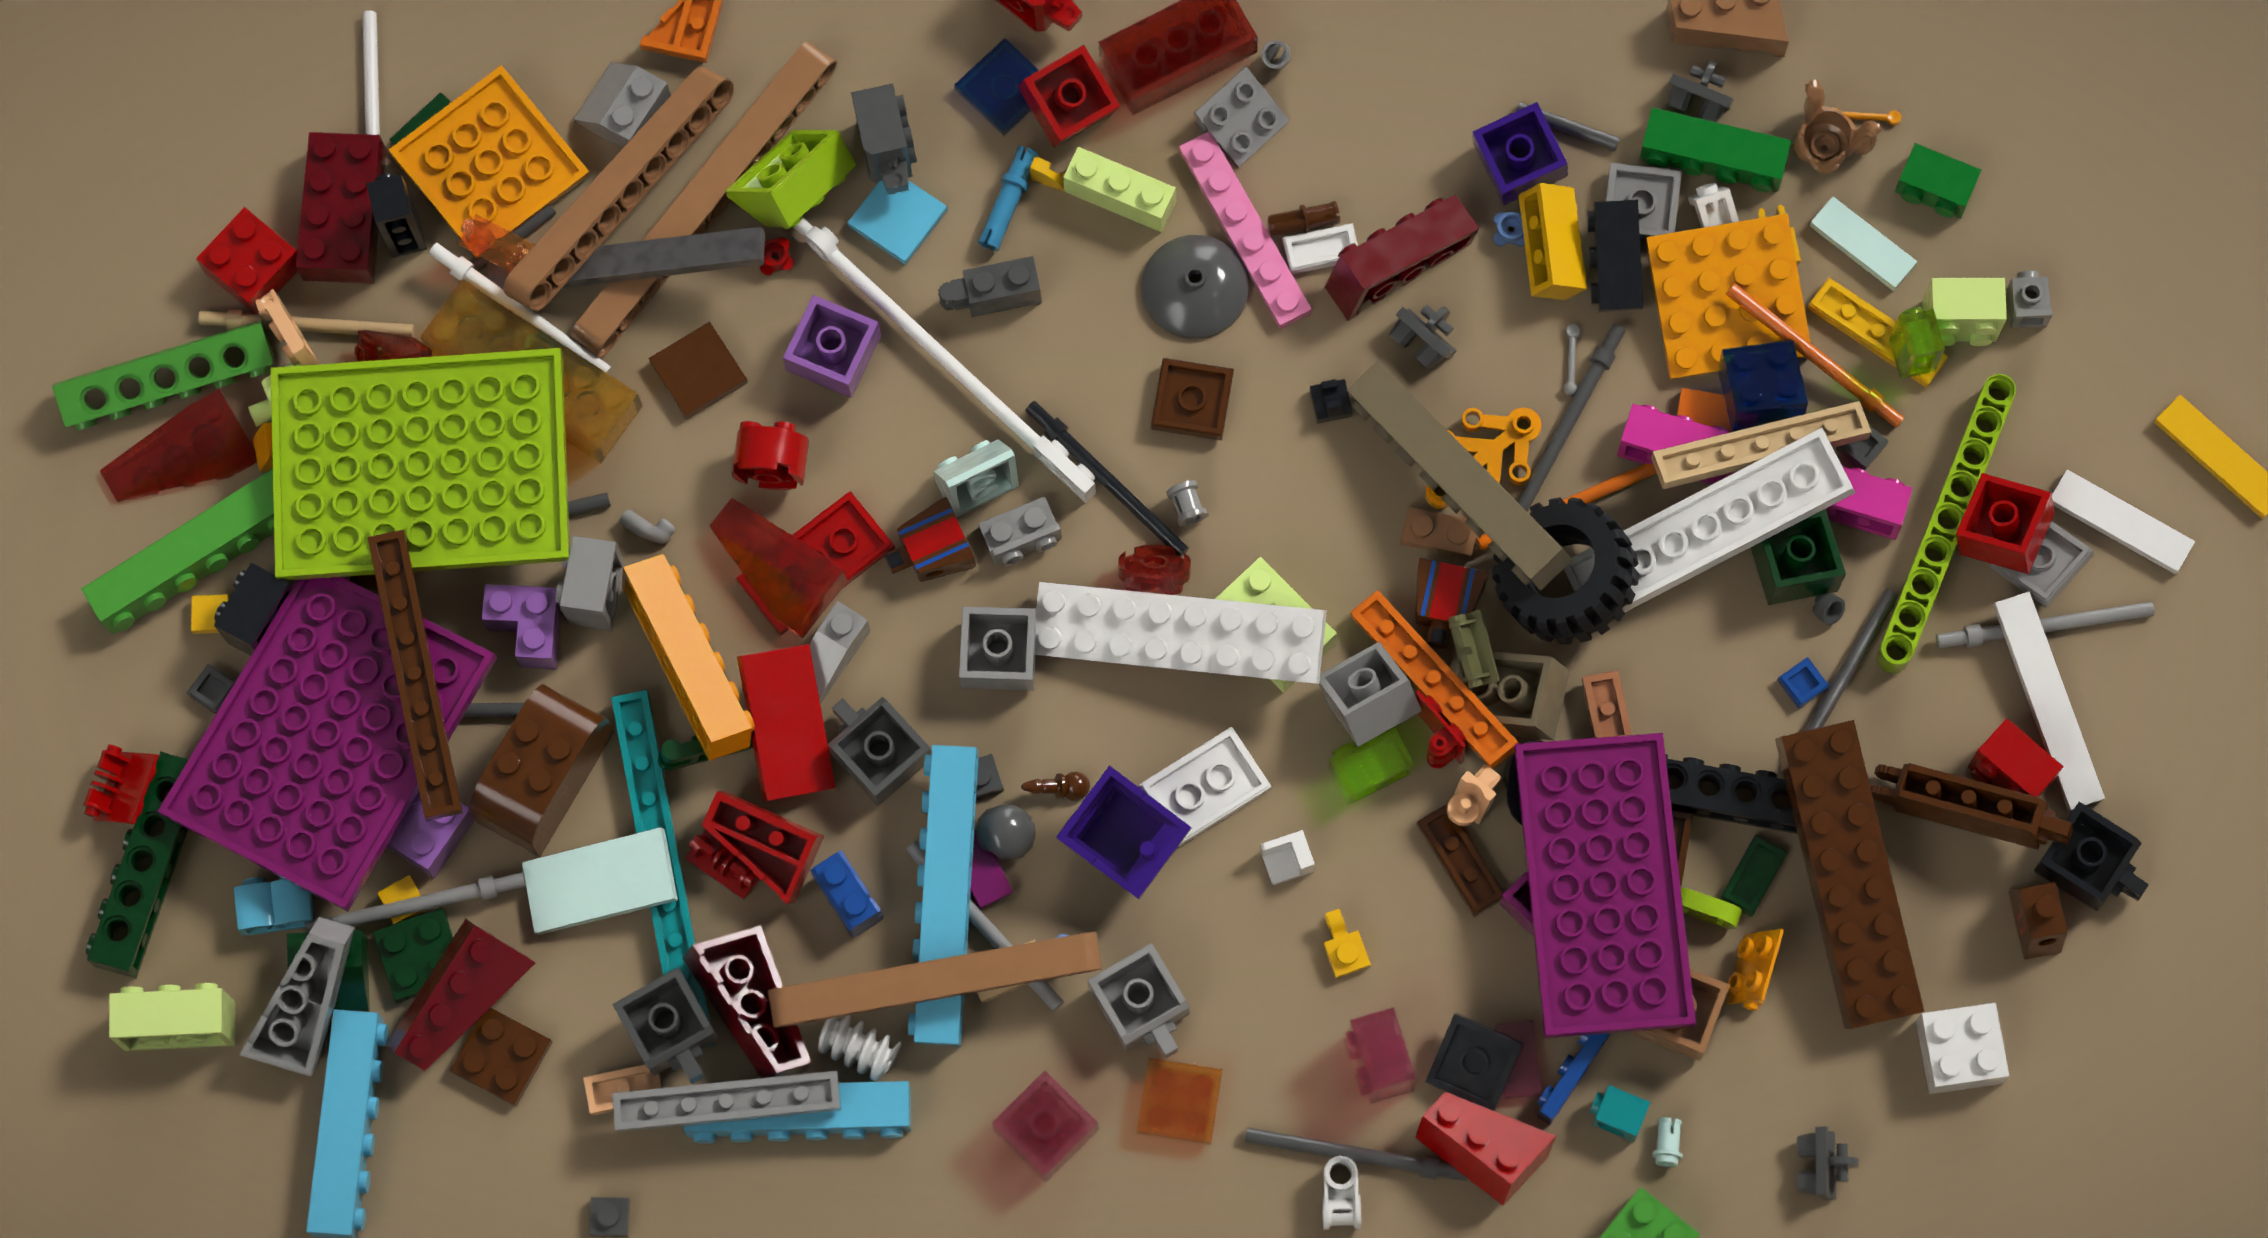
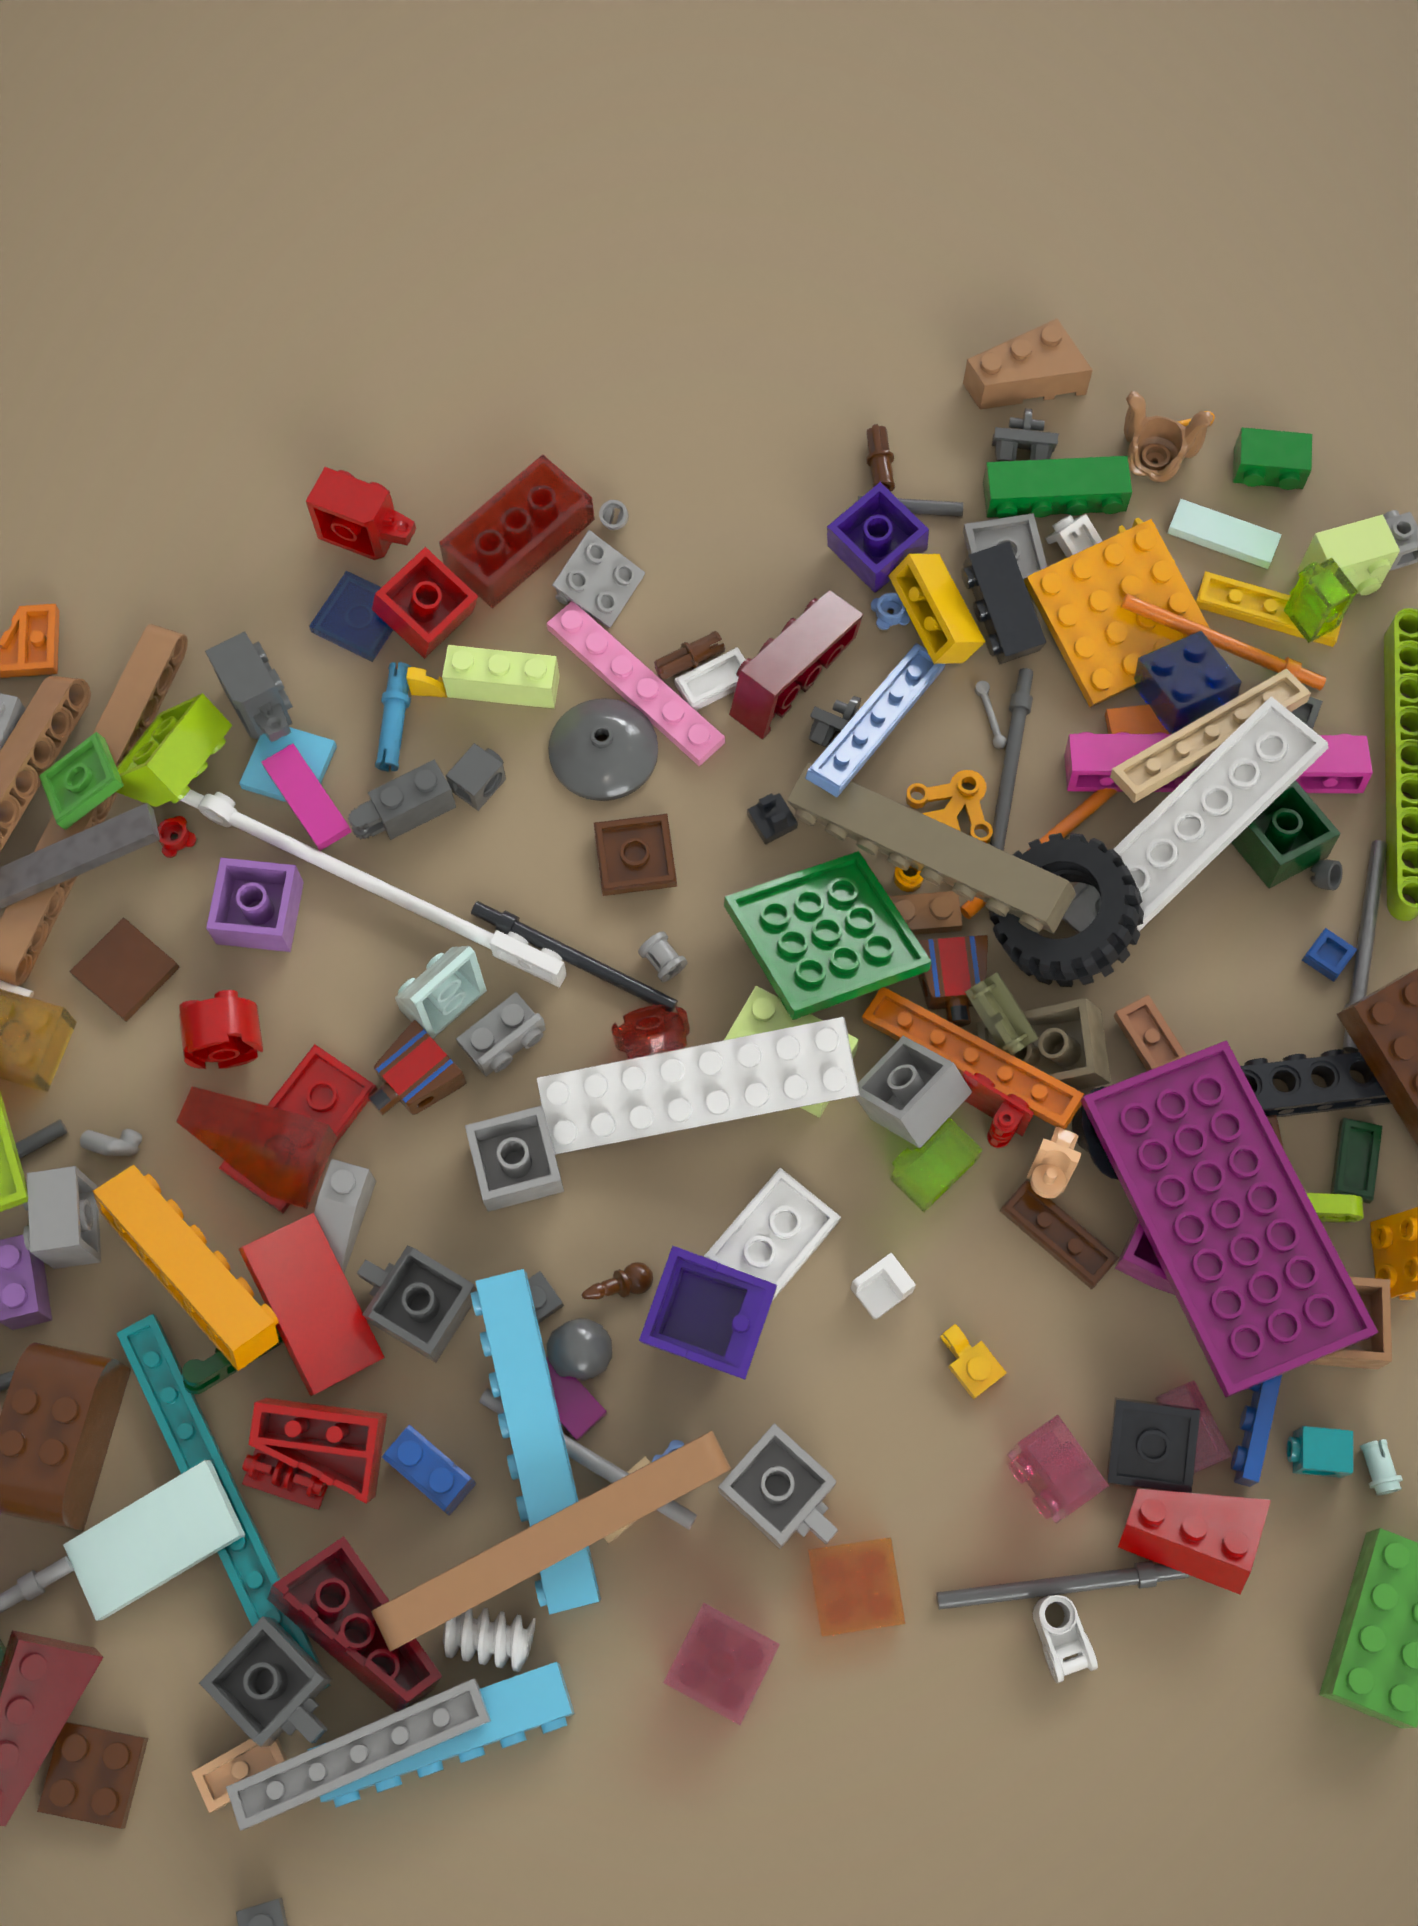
camera: 20 degrees left, 5 degrees down
none -> bright green tile [39,732,124,830]
none -> dark pink tile [261,743,351,851]
none -> dark grey brick [446,743,506,811]
none -> green plate [724,851,932,1020]
none -> tile [805,643,946,797]
none -> reddish brown axle [866,424,895,492]

